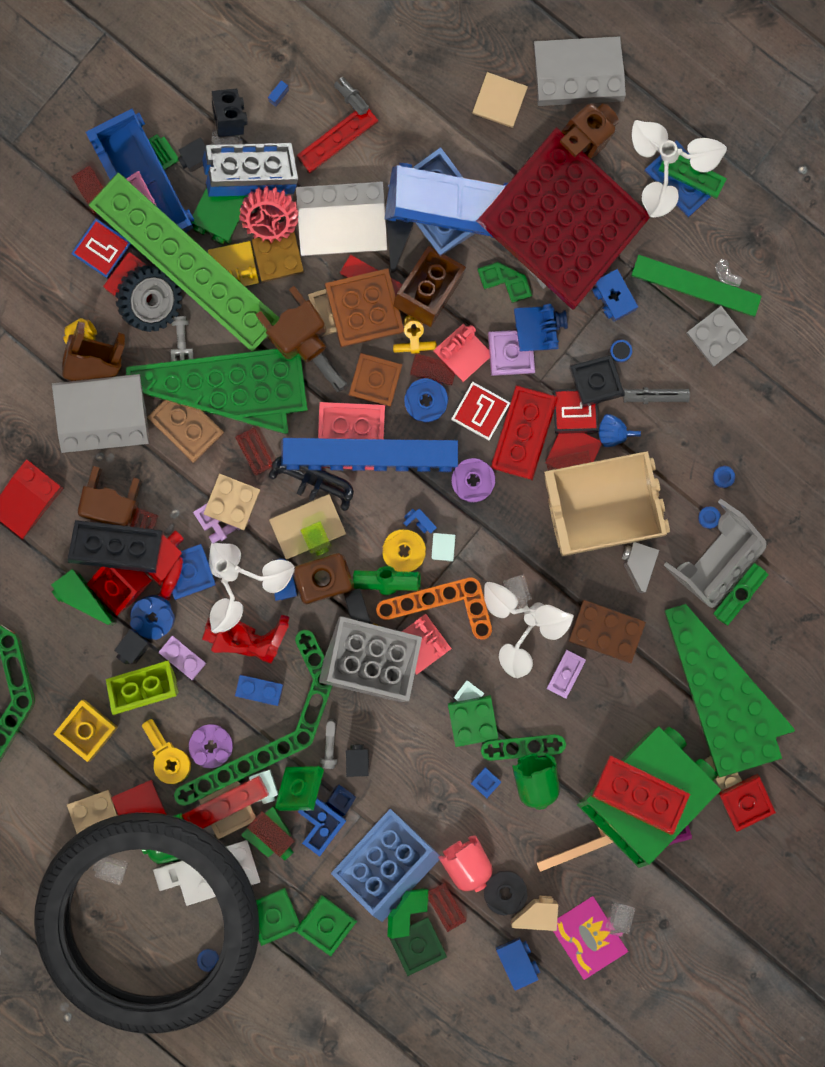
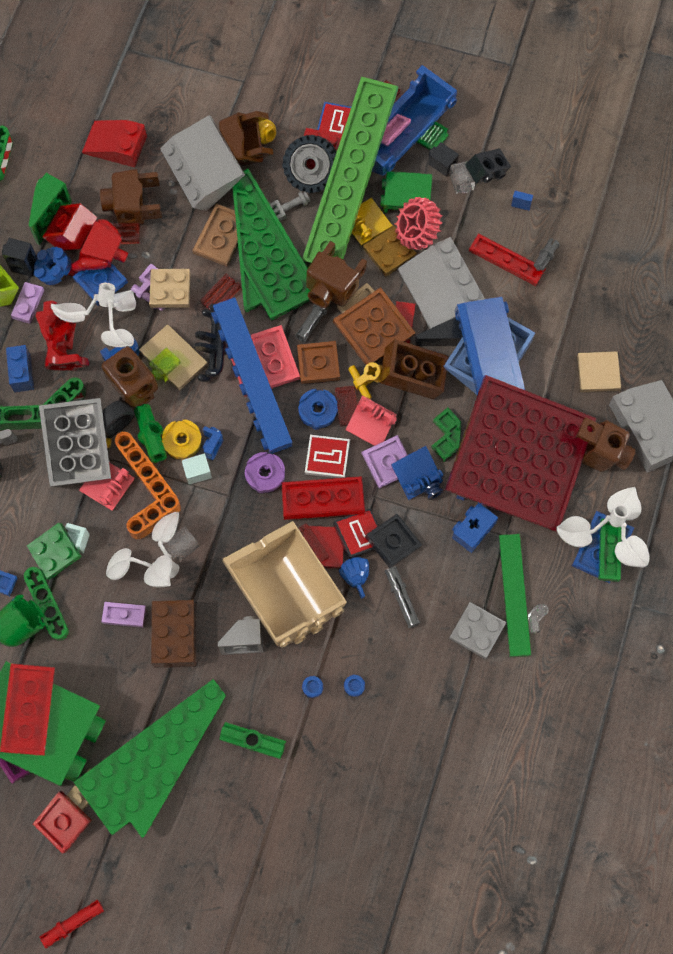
camera: 70 degrees right, 15 degrees down
black tile [67,520,163,573] -> none
piece [202,143,298,197] -> none
black tile [610,340,632,362] -> none
light grey windscreen [664,498,766,608] -> none

